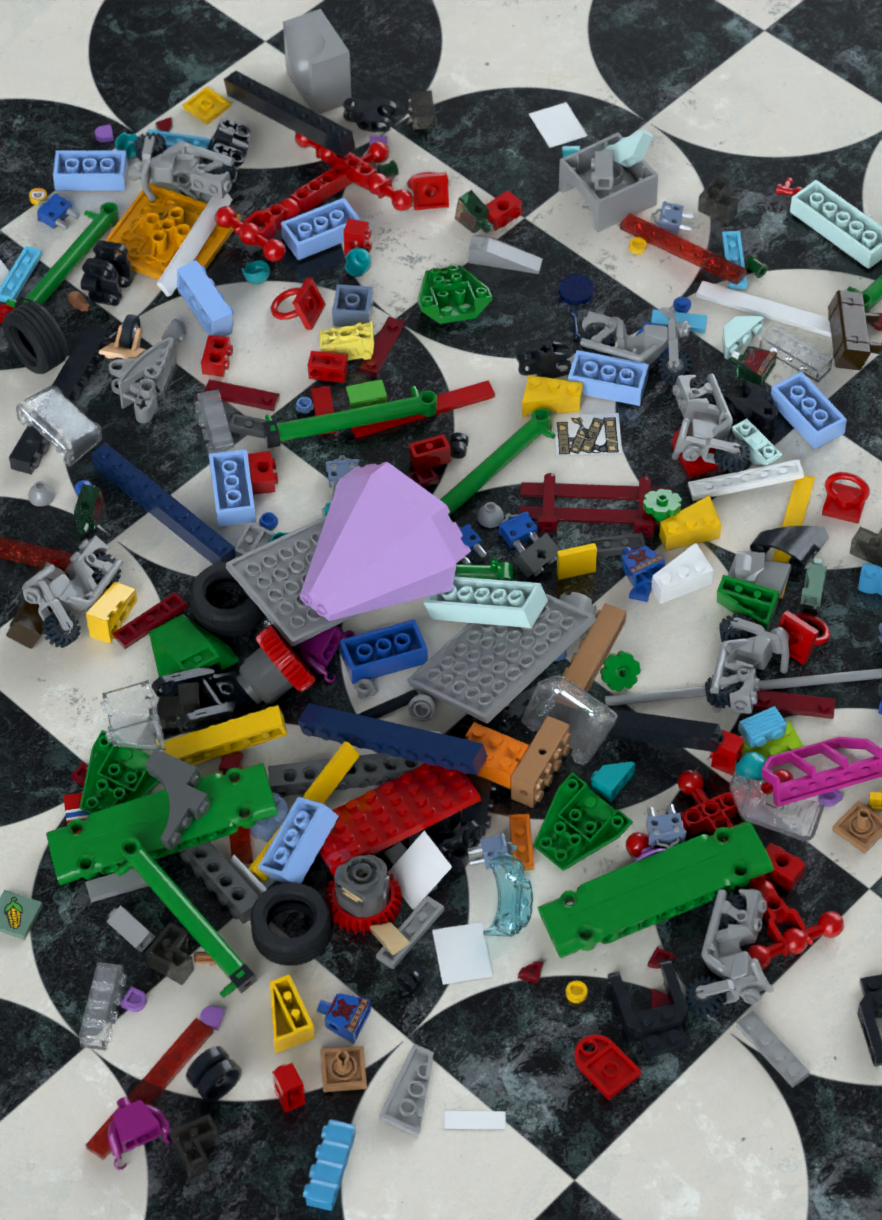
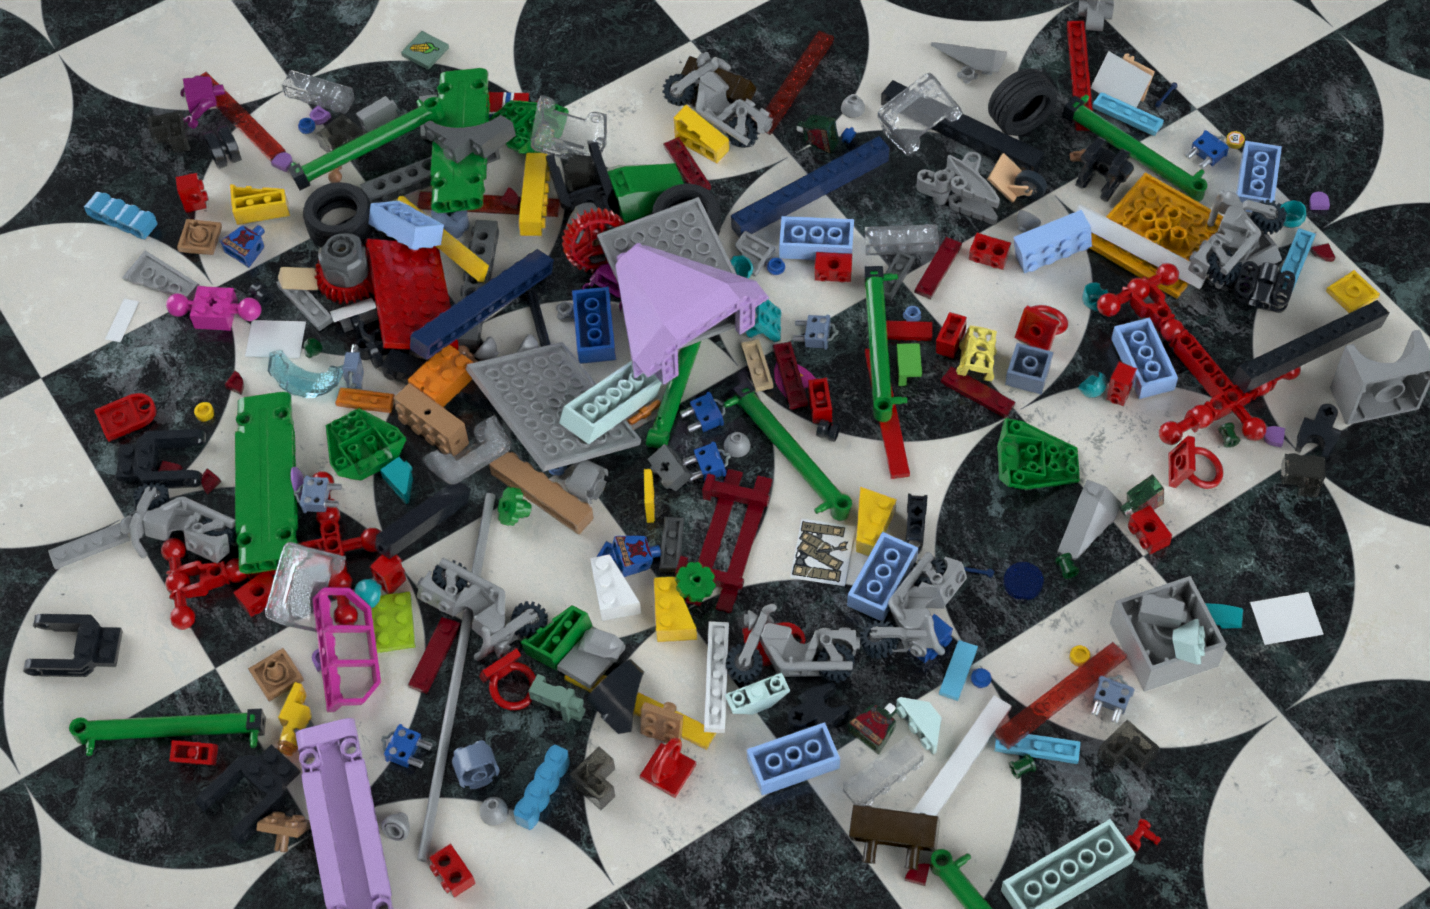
camera: 105 degrees right, 5 degrees up
medium azure brick [738,706,787,749] -> none
none -> dark pink brick [166,286,261,331]
none -> blue plate [298,117,316,134]
none -> dark green tile [304,338,323,358]
none -> medium nougat plate [640,702,683,744]
none -> dark green bush [1055,553,1080,579]

